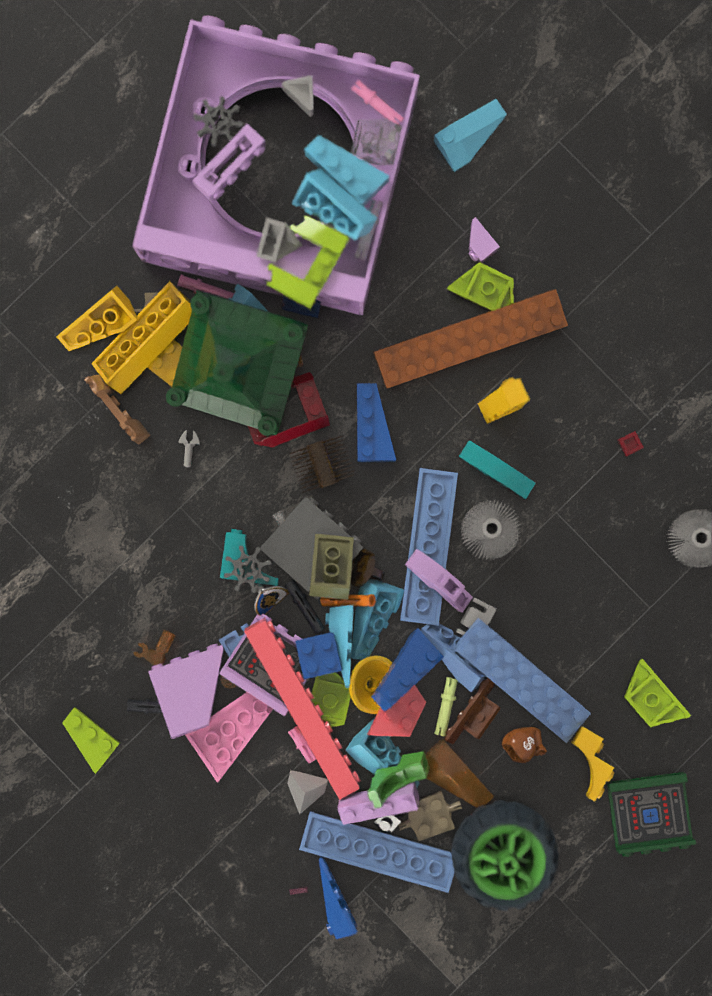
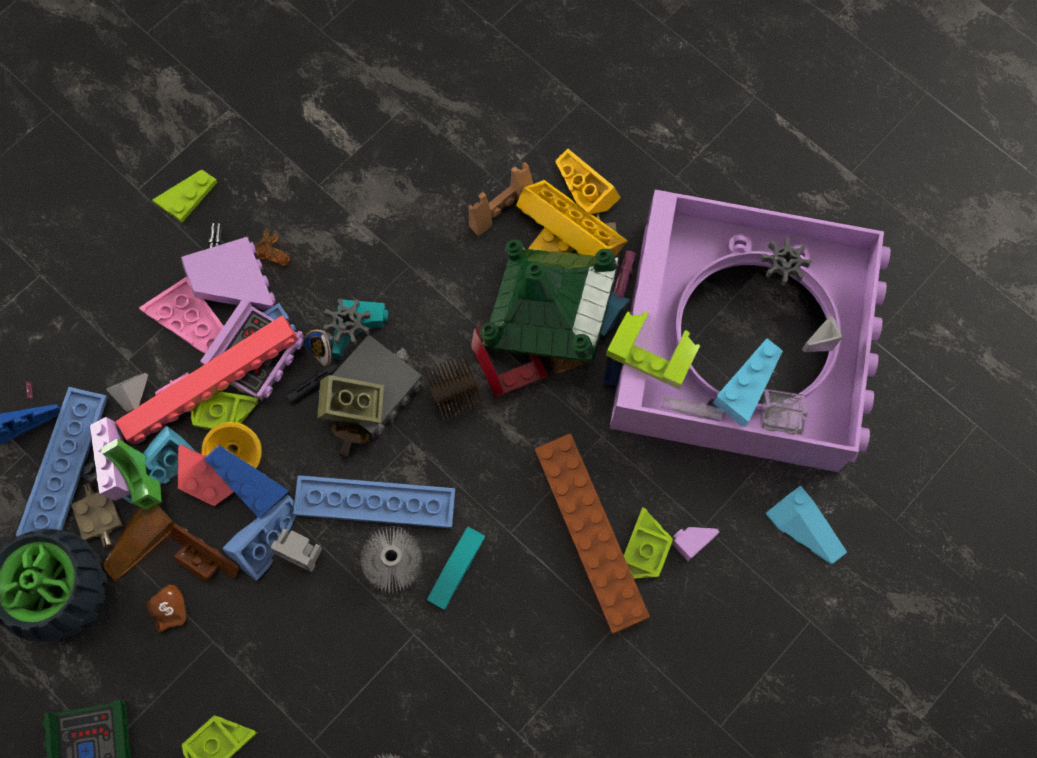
camera: 85 degrees right, 15 degrees down
light grey bar [179,430,200,467] -> none
lavender brick [192,124,265,201] -> none
light grey slope [256,218,302,262] -> none
medium azure wedge [292,168,377,240] -> none
blue plate [295,632,342,680] -> none
orange pin [320,594,376,607] -> none
medium azure wedge [325,605,353,688] -> none
bright pink pin [351,80,404,128] -> none
medium azure wedge [351,579,404,659] -> none
blue wedge [357,383,396,462] -> none
lavender slope [405,549,473,613] -> none
yellowish green pin [434,677,458,736] -> none
medium blue plate [453,618,591,743] -> none
yellow wedge [478,378,529,424] -> none
yellow arch [572,726,614,801] -> none
dark red tile [618,431,644,457] -> none

